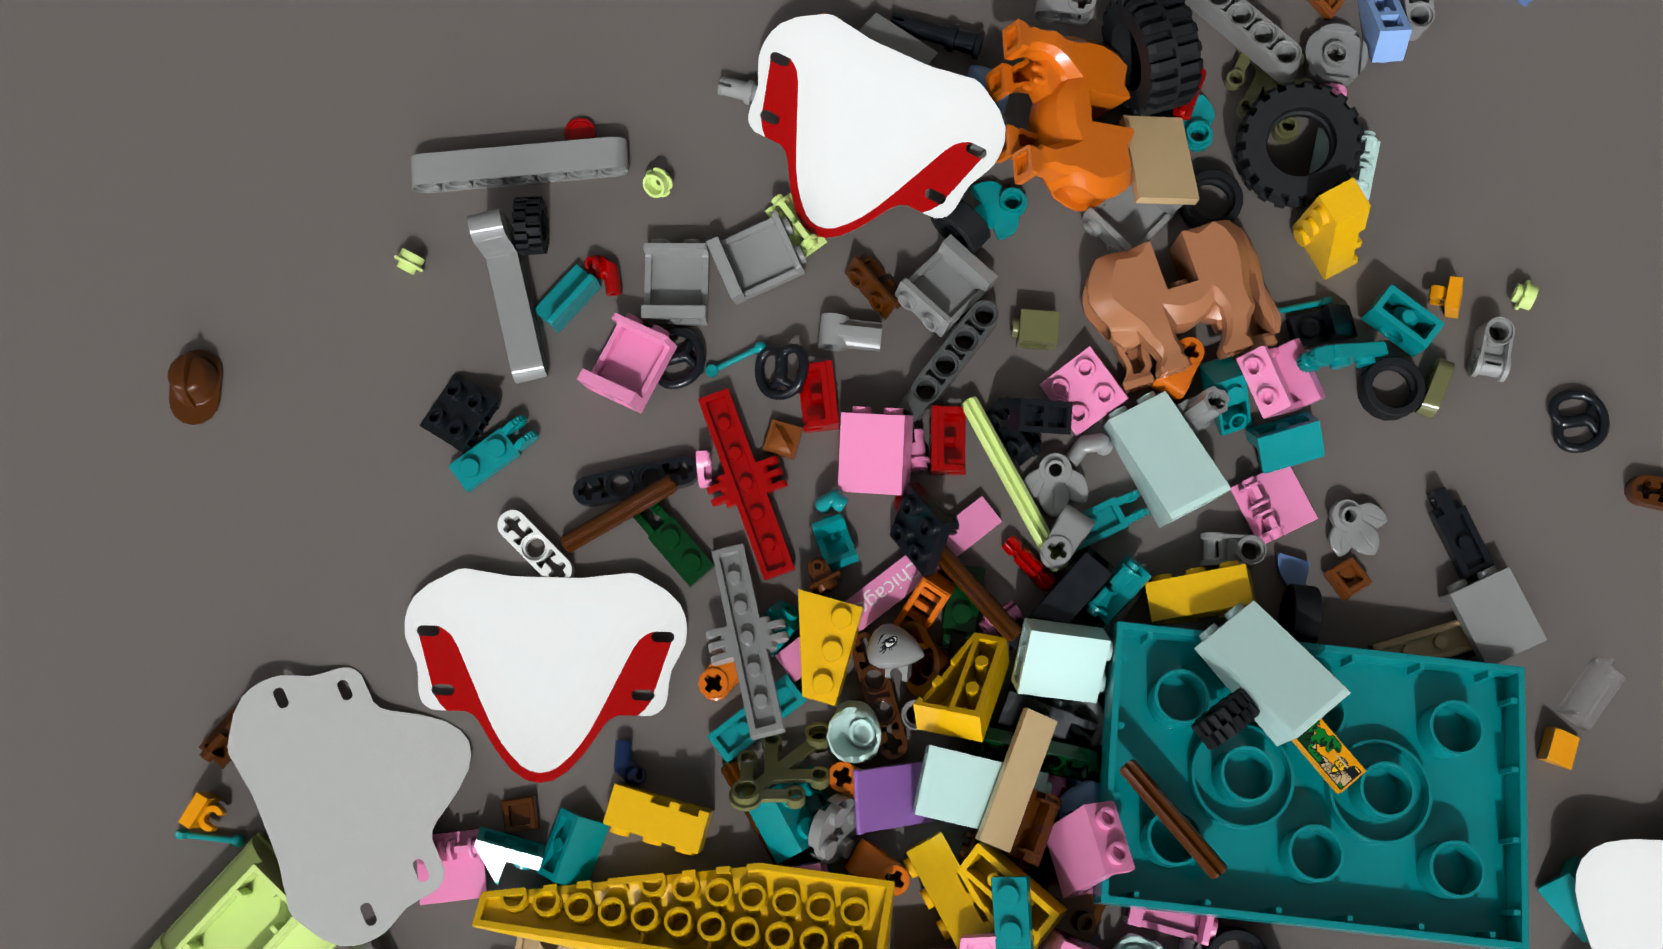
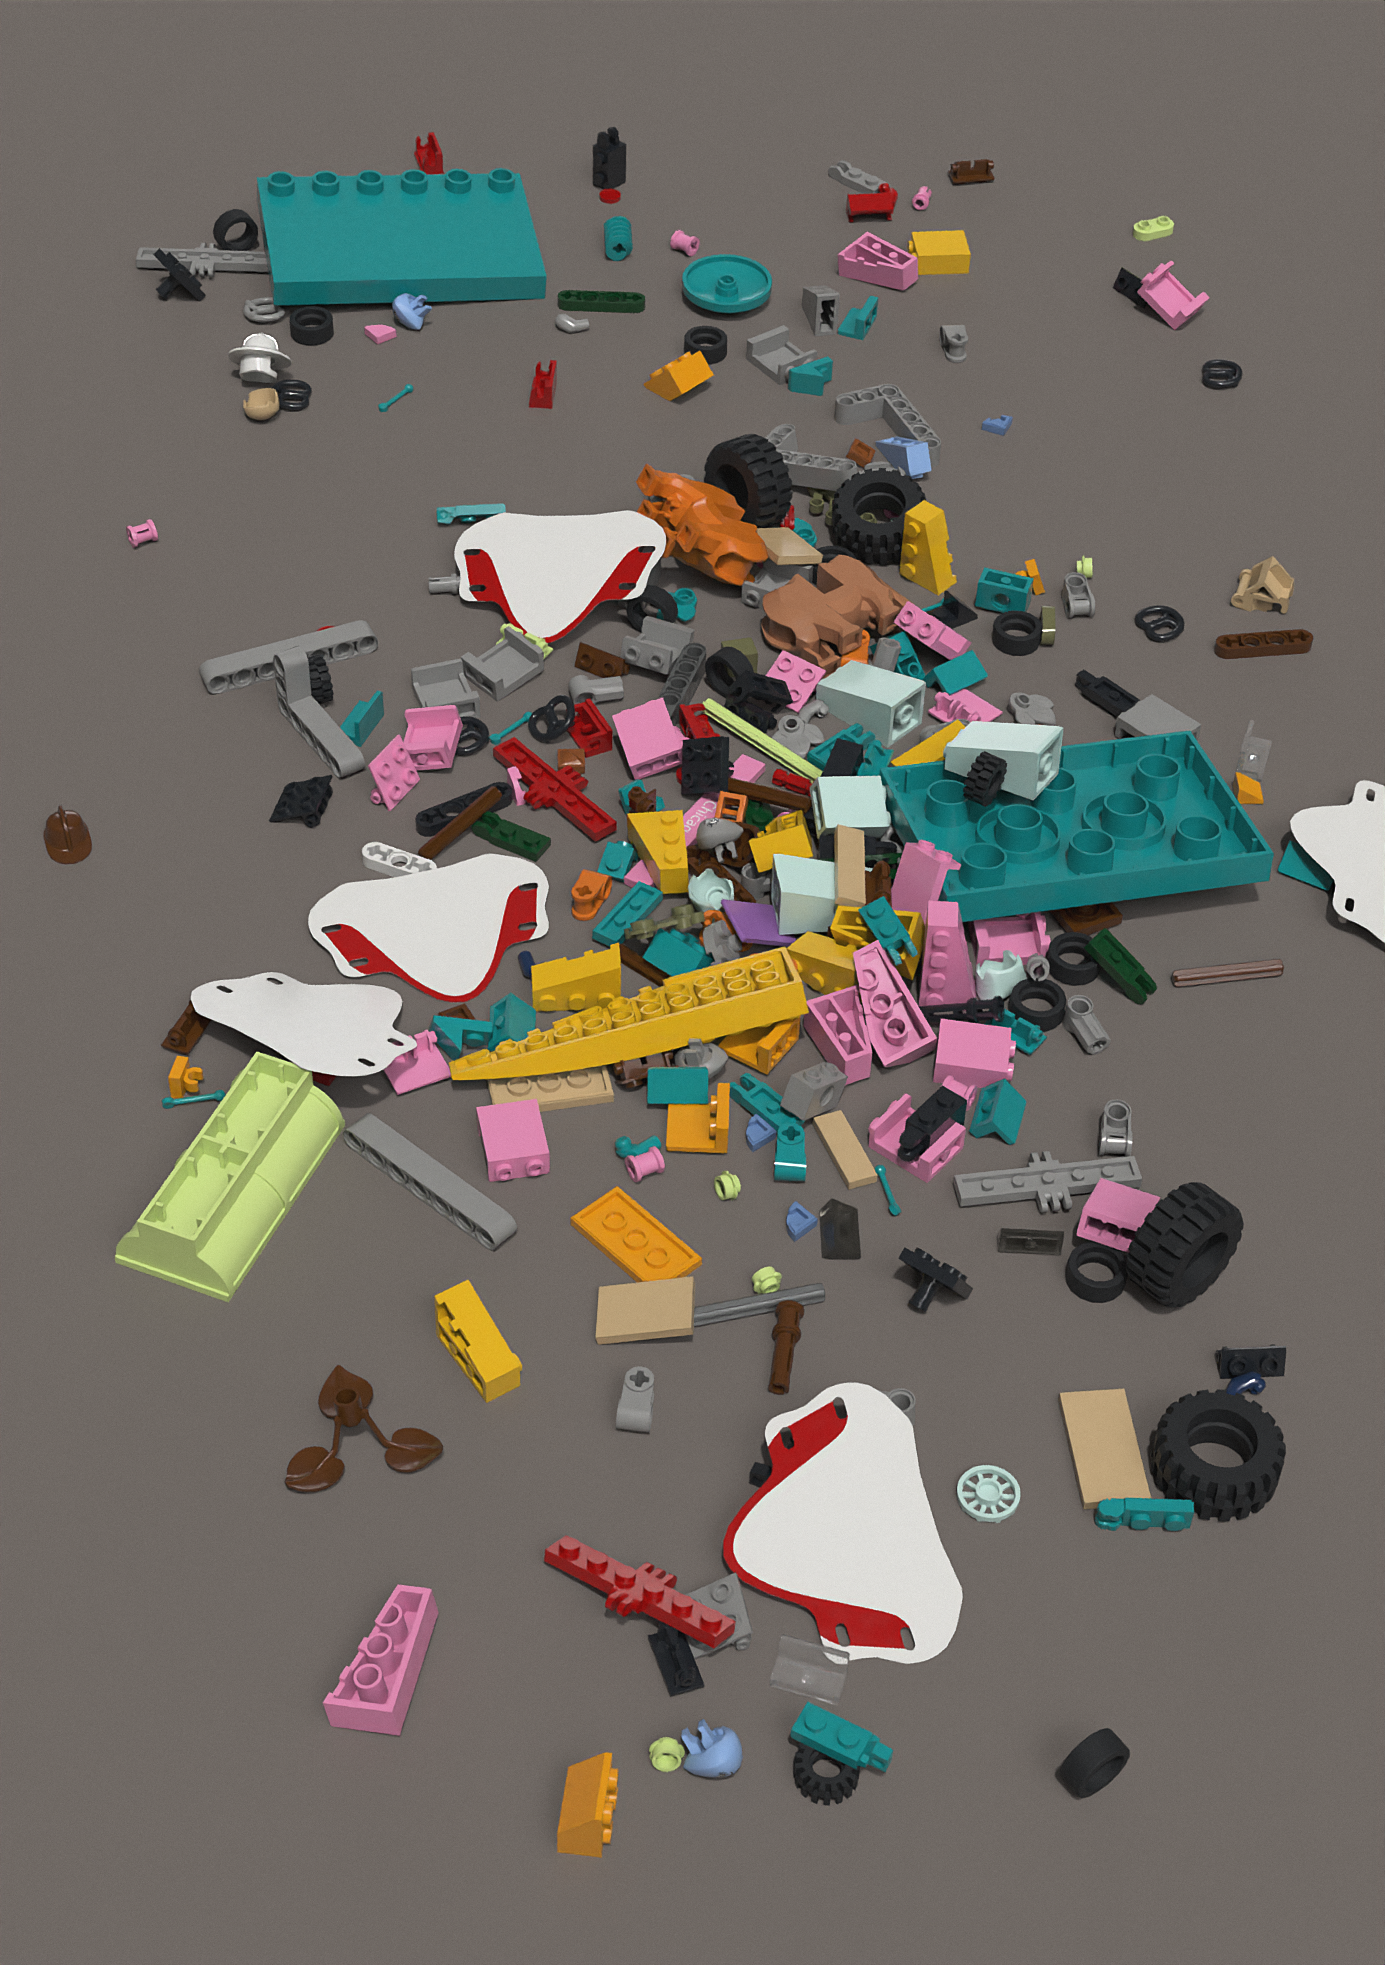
camera: 25 degrees left, 35 degrees down
yellowish green plate [394,248,425,275] -> none
teal hinge [448,414,539,493] -> none
red arm [584,255,622,296] -> none
yellowish green plate [643,167,673,198] -> none
light grey hinge [705,543,789,740] -> none
teal arm [815,489,849,514] -> none
light grey piece [1040,504,1096,570] -> none
reddish brown axle [1120,759,1227,879] -> none
tile [1291,719,1366,794] -> none
teal hinge [1296,341,1388,373] -> none
none -> bright pink hinge [368,735,420,811]
none -> black tyre [705,646,754,698]

